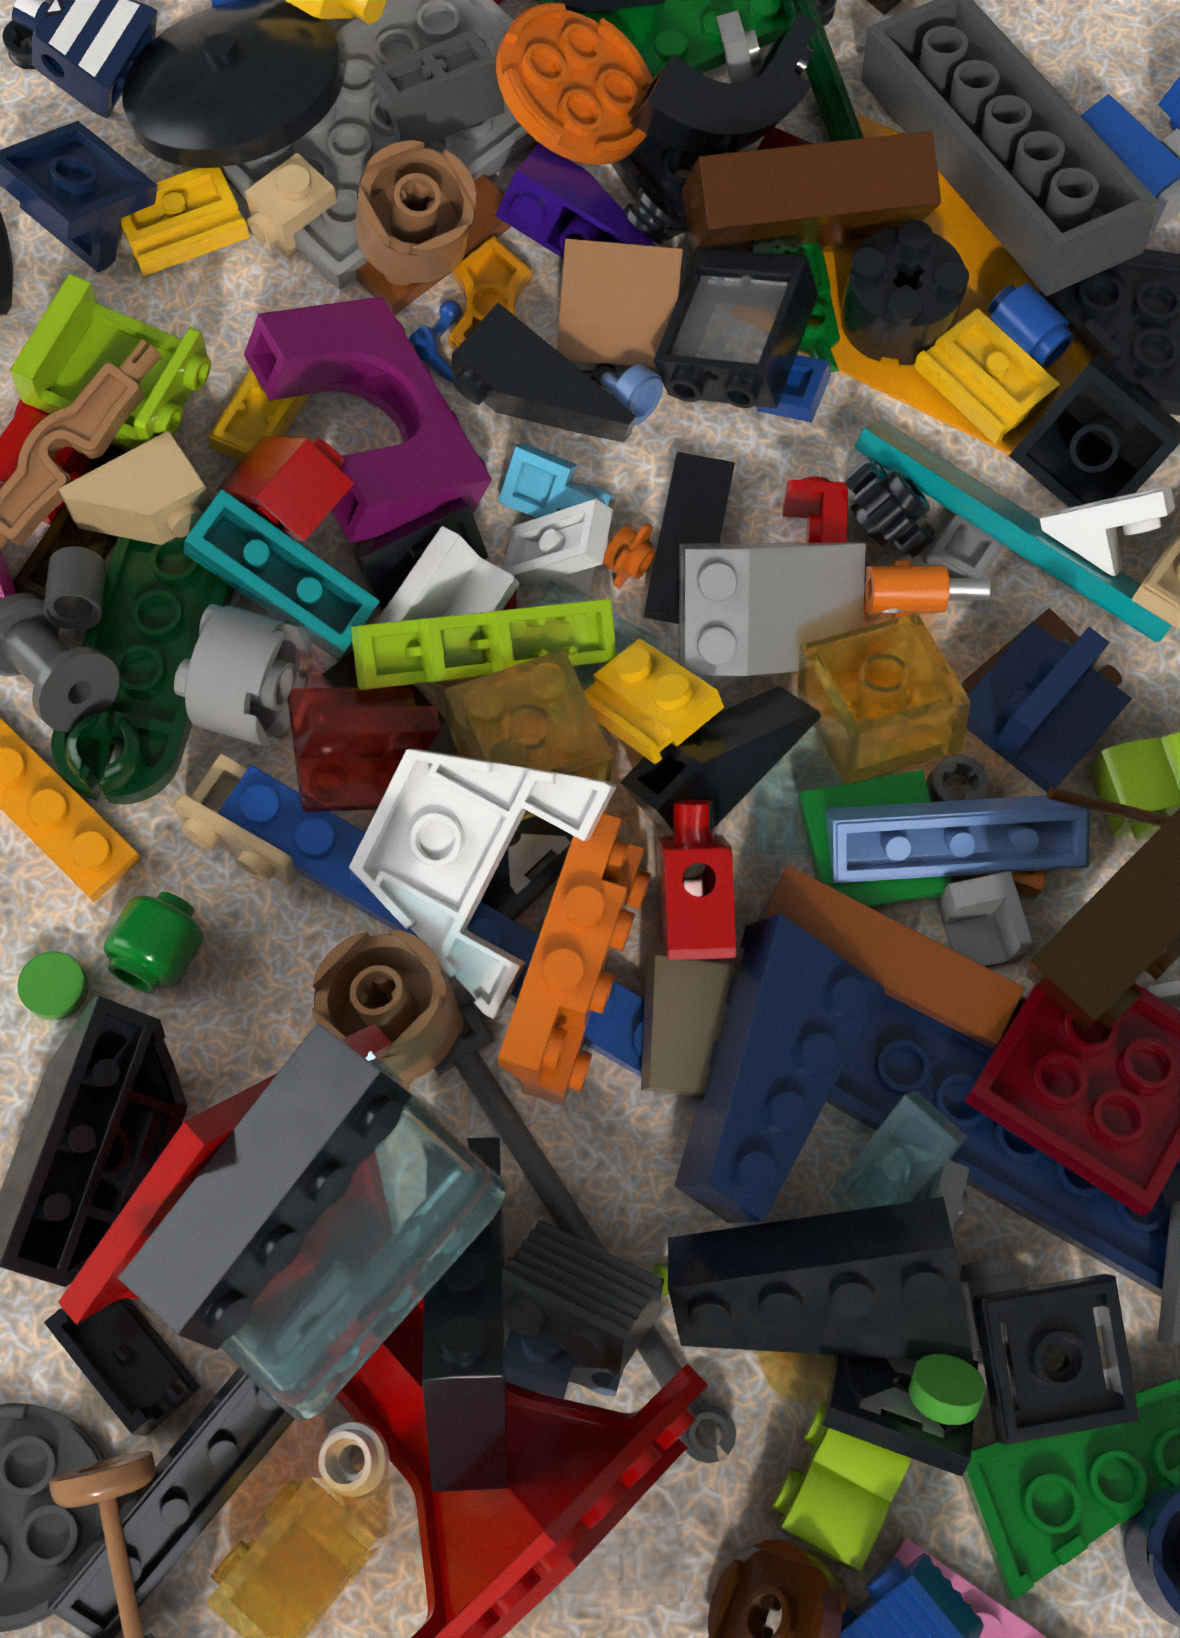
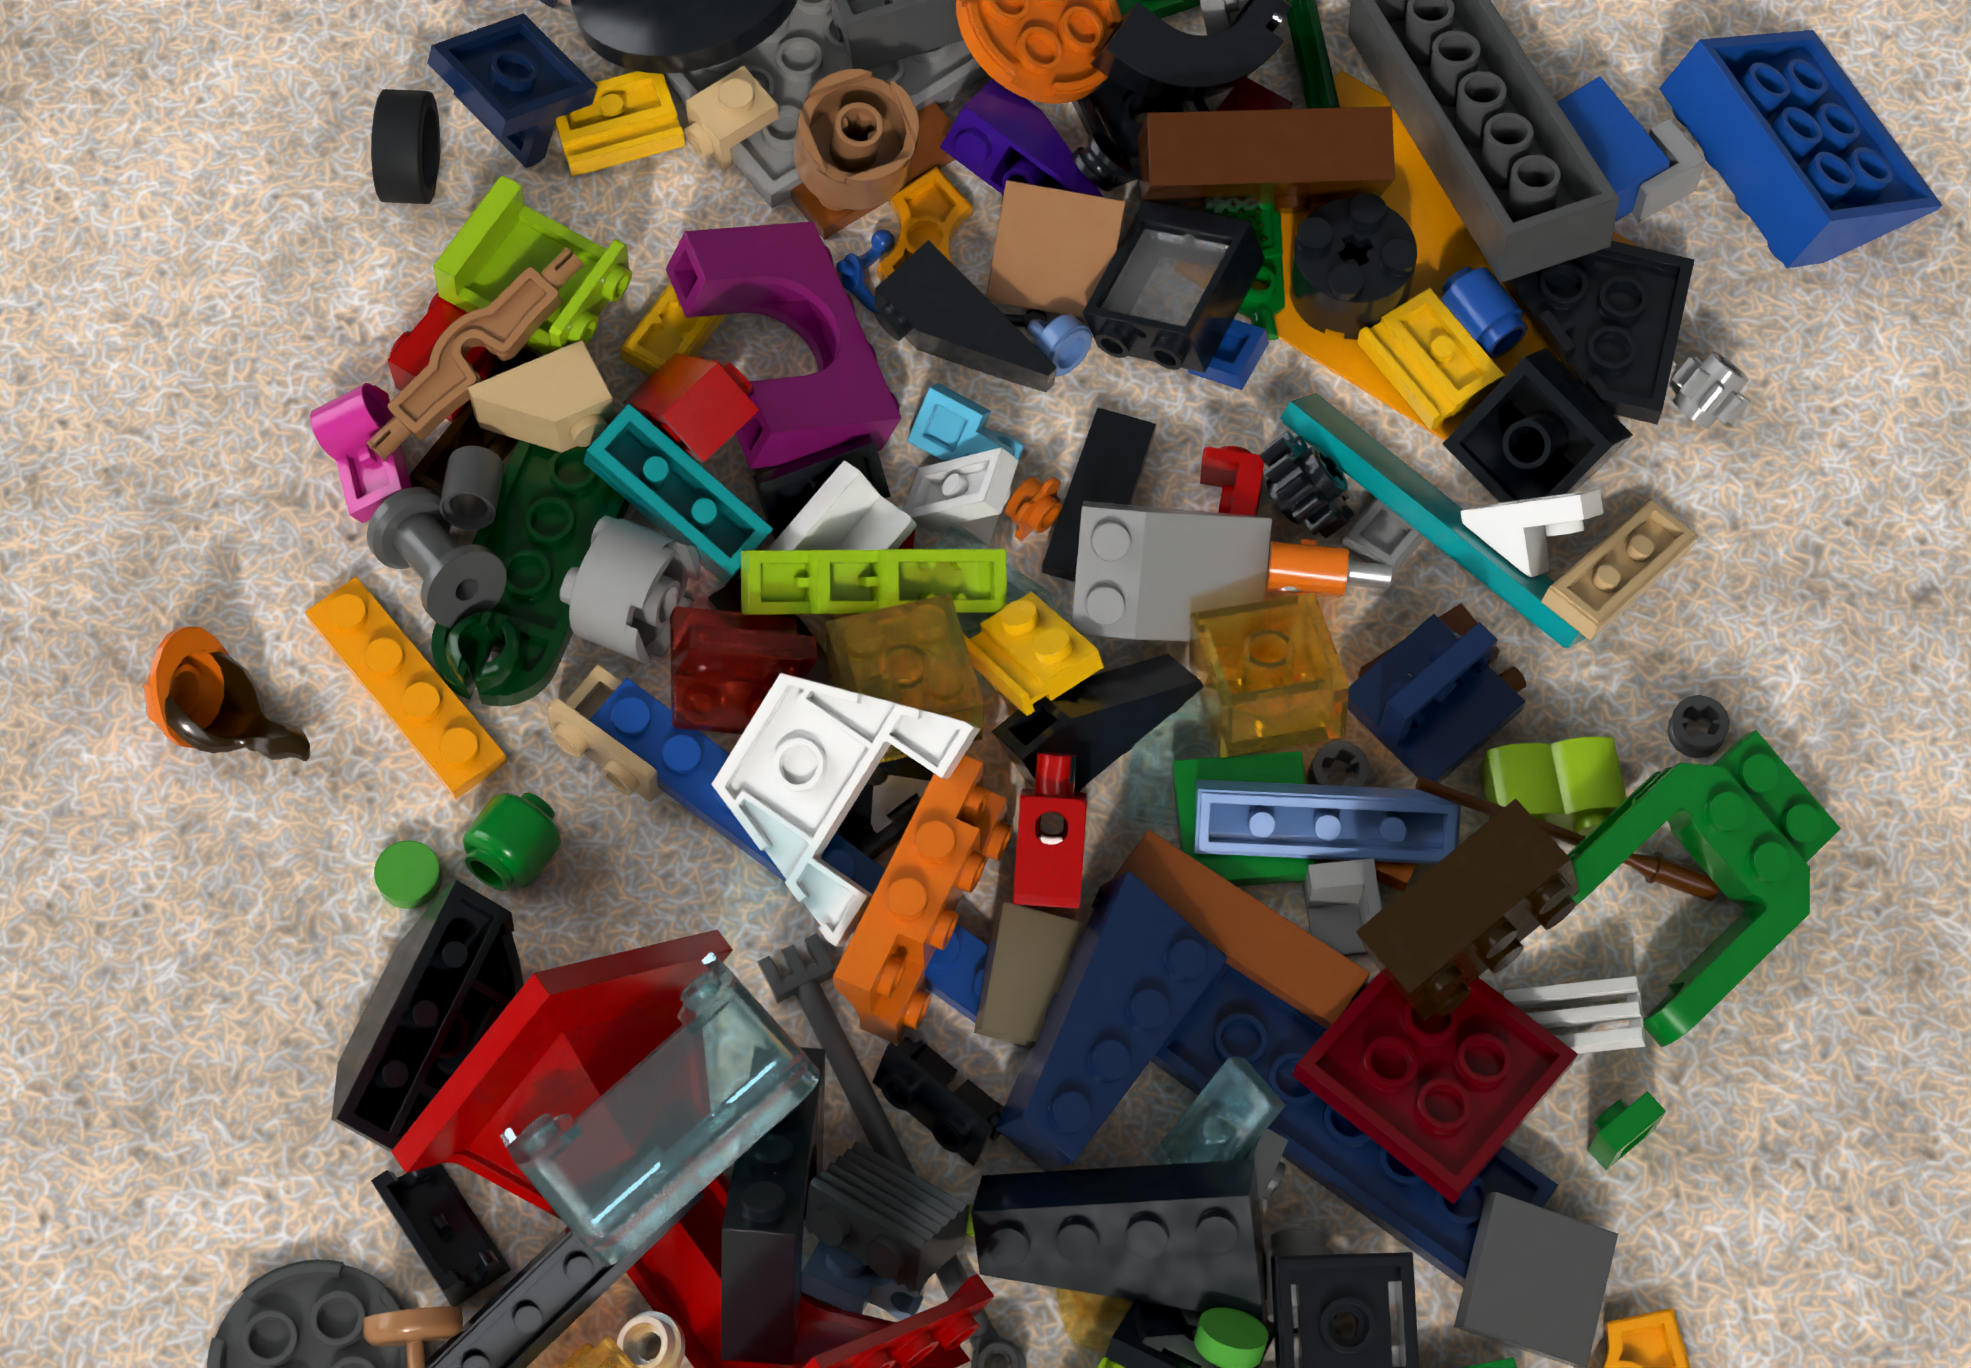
camera: 10 degrees right, 5 degrees down
brick [118,1022,412,1350] -> none
medium nougat brick [312,929,464,1087] -> none
none -> black hinge [872,1036,1004,1166]

